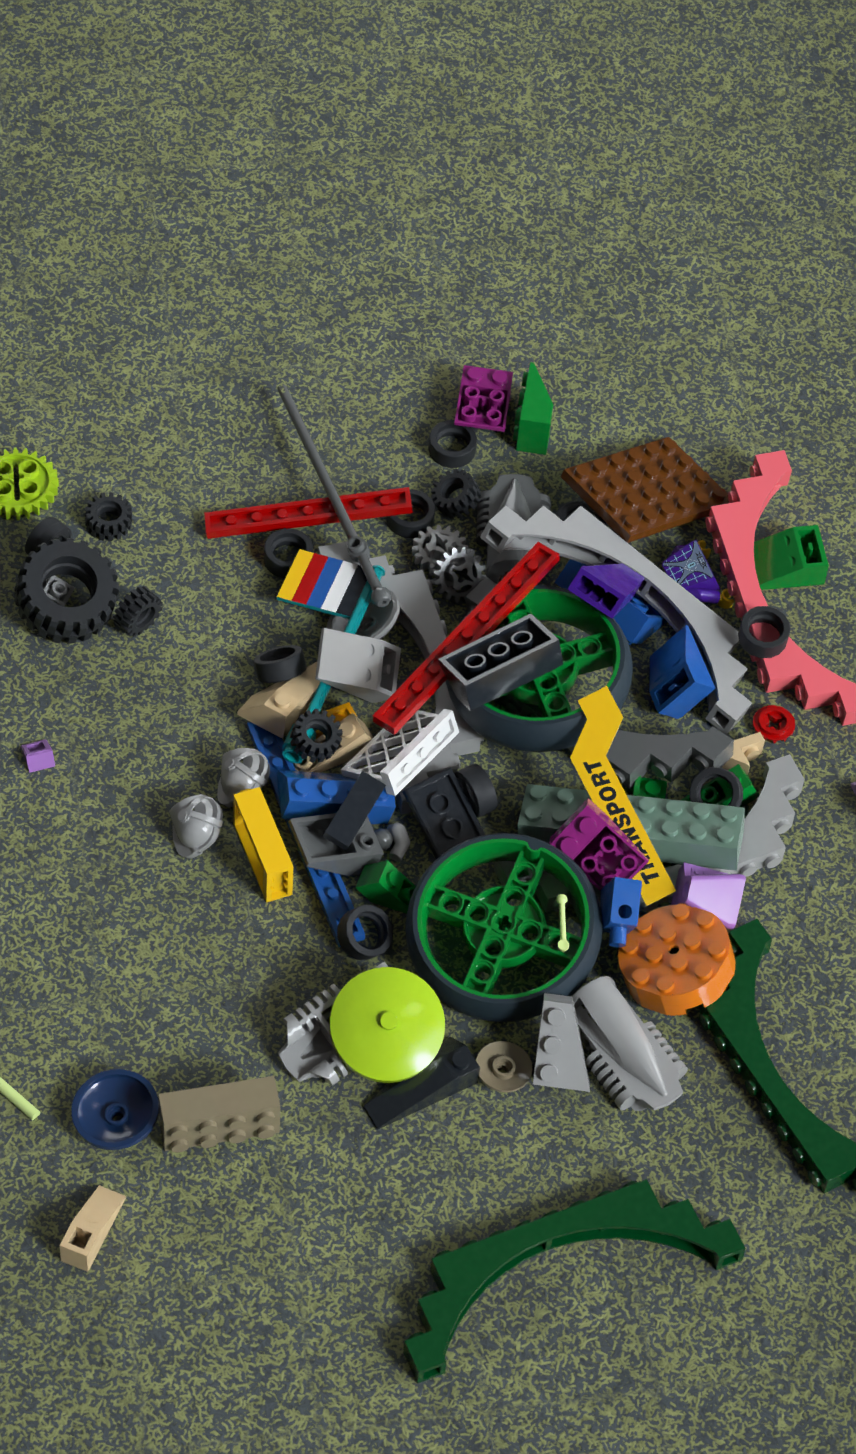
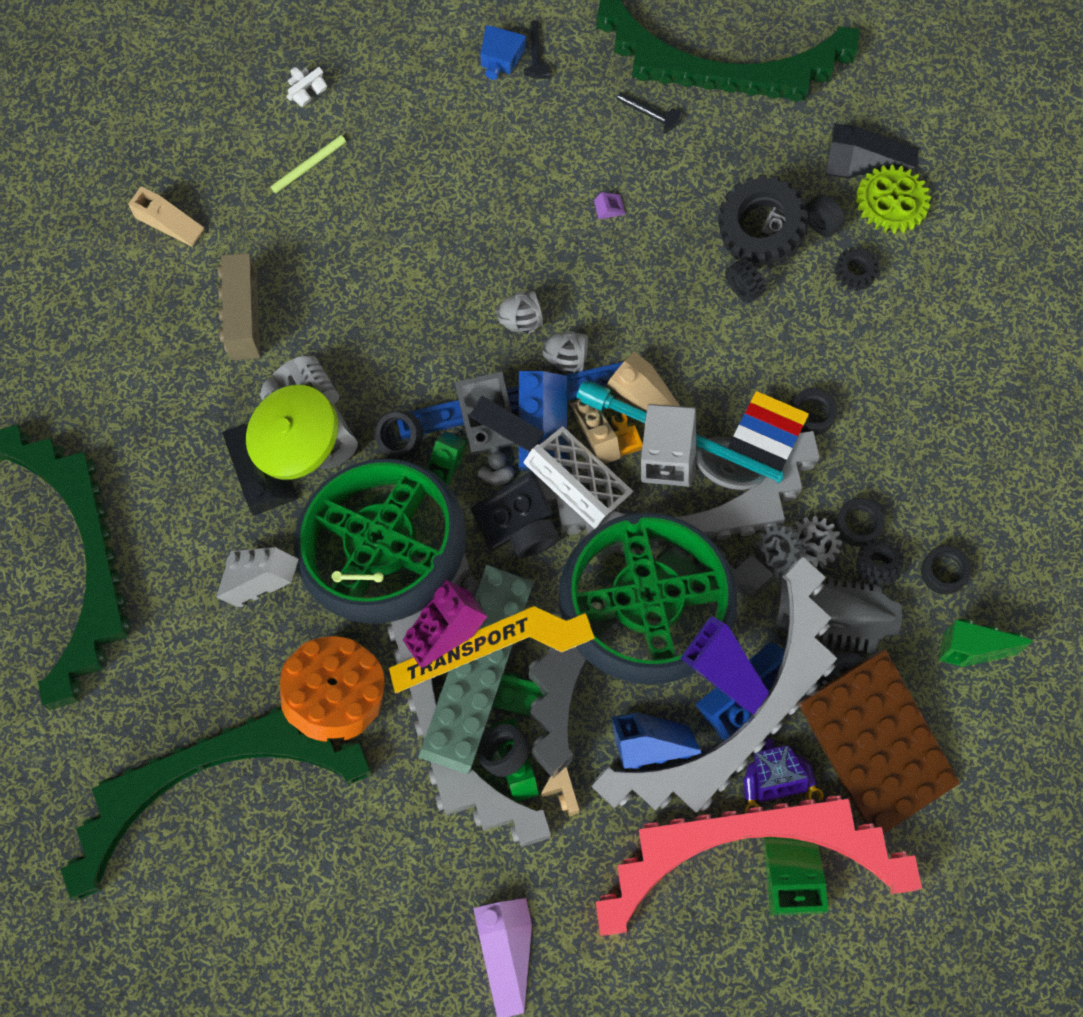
camera: 100 degrees right, 15 degrees up
dark blue dish [71,1069,159,1150] -> none
red plate [204,487,413,539] -> none
yellow window [233,787,293,903] -> none
black tyre [254,645,307,683] -> none
dark grey bar [278,384,392,607] -> none
black tyre [290,709,343,763] -> none
red plate [372,542,560,735] -> none
black slope [438,614,563,711] -> none
magenta slope [454,365,513,432] -> none
dark tan dish [476,1041,532,1093] -> none
light grey connector [573,976,688,1111] -> none
blue torso [600,877,642,947] -> none
piece [671,862,746,929] -> none
black tyre [738,606,791,658] -> none
red gear [752,705,795,744] -> none

